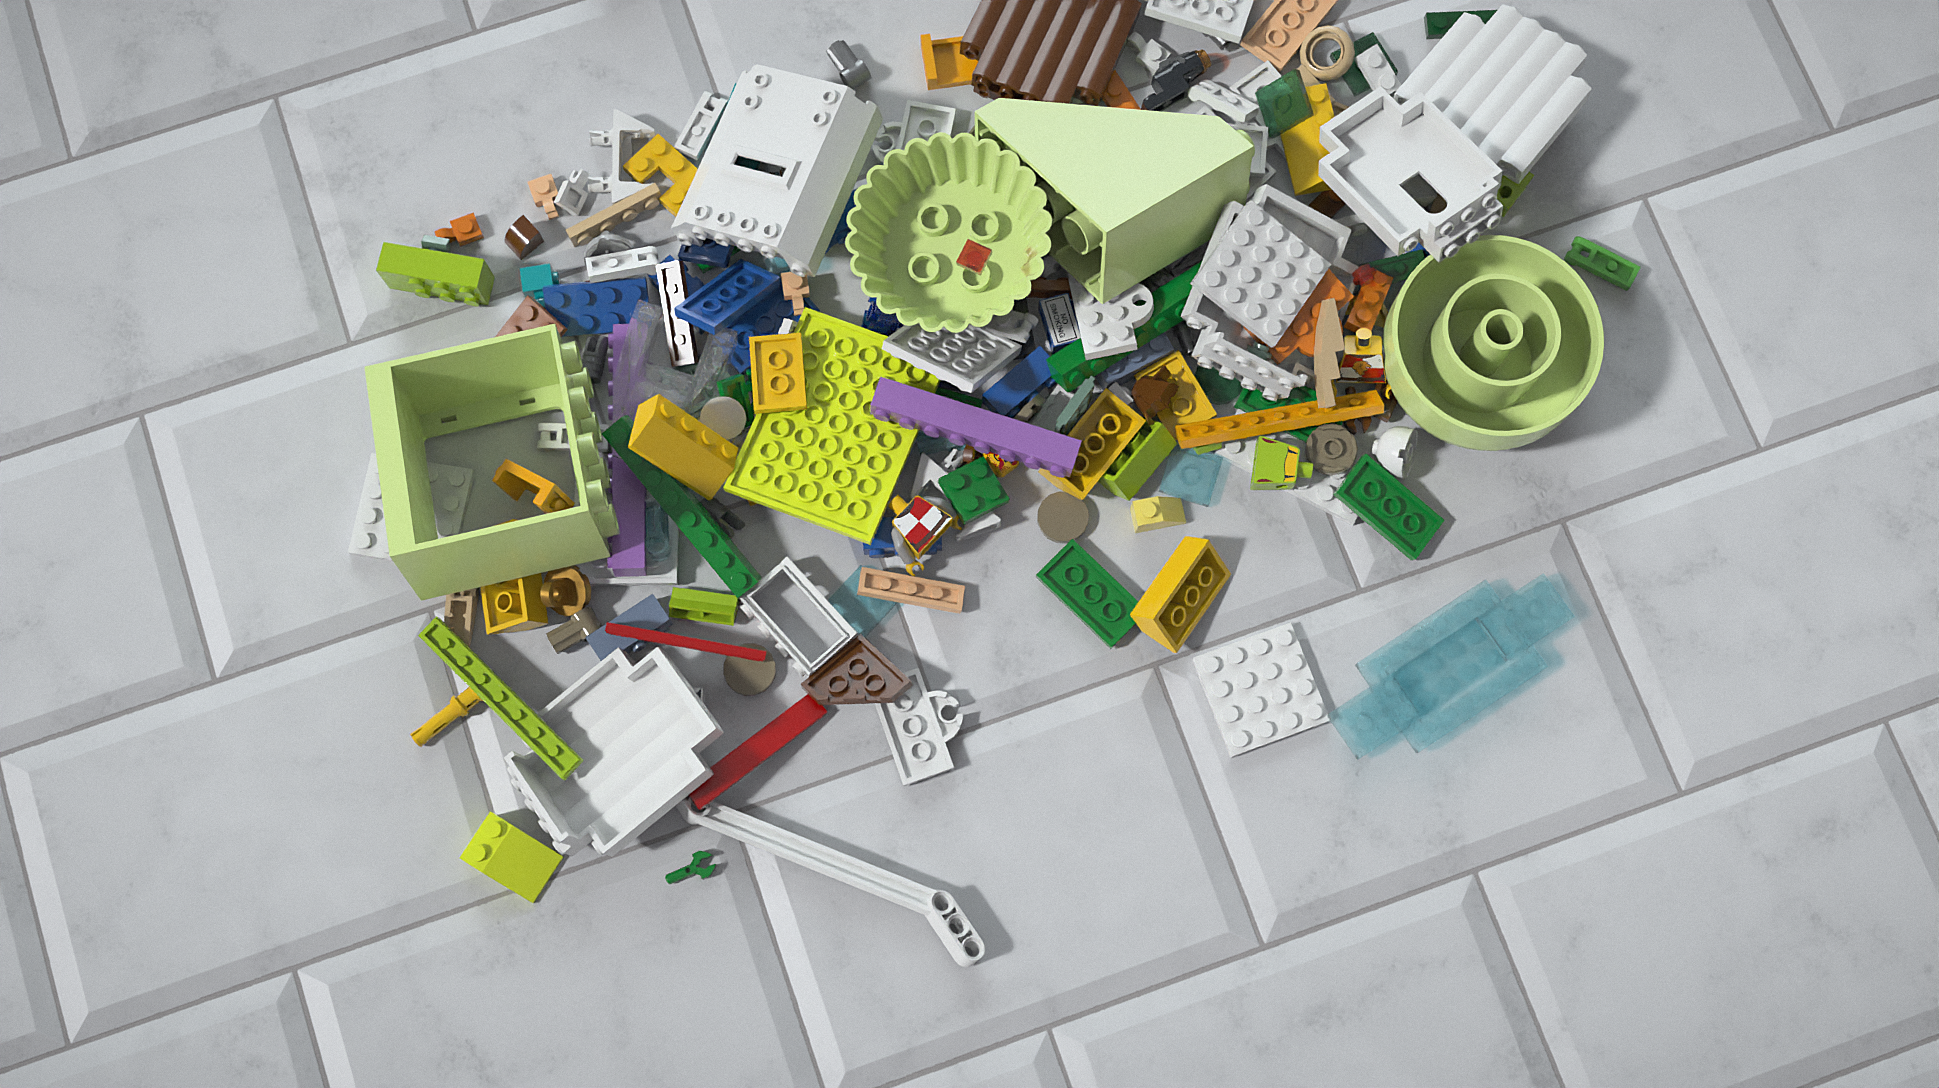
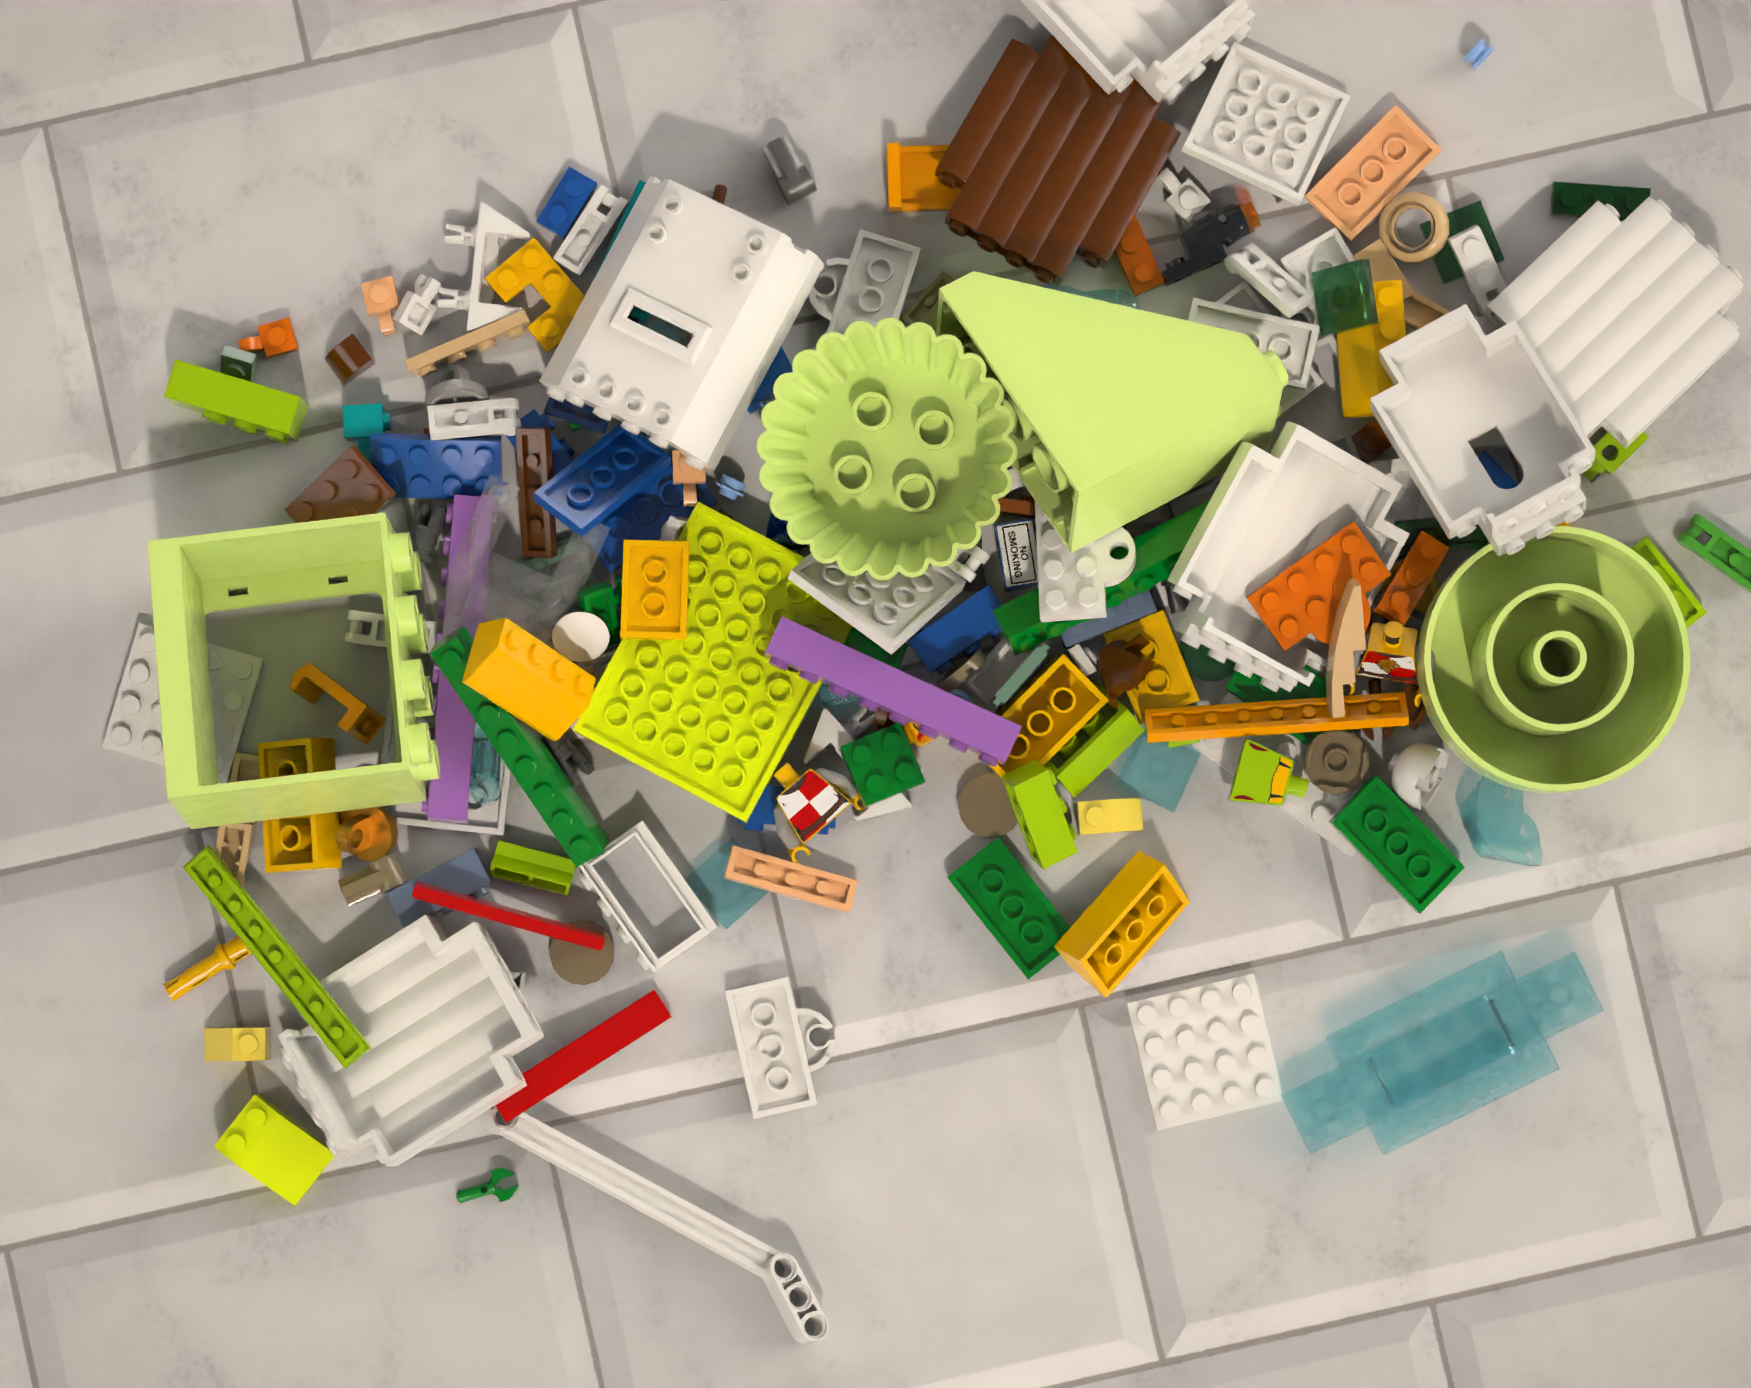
camera: 10 degrees right, 10 degrees up
plate [801,634,913,705] -> none
clear red plate [956,239,993,276] -> none
white plate [1190,200,1331,347] -> none
sand green plate [1246,342,1272,361] -> none
clear red plate [1351,264,1377,287] -> none
none -> light yellow slope [204,1027,271,1061]
none -> blue plate [536,166,598,240]
none -> light blue plate [715,474,746,500]
none -> lime brick [1001,760,1078,869]
none -> clear light blue piece [1459,776,1542,866]

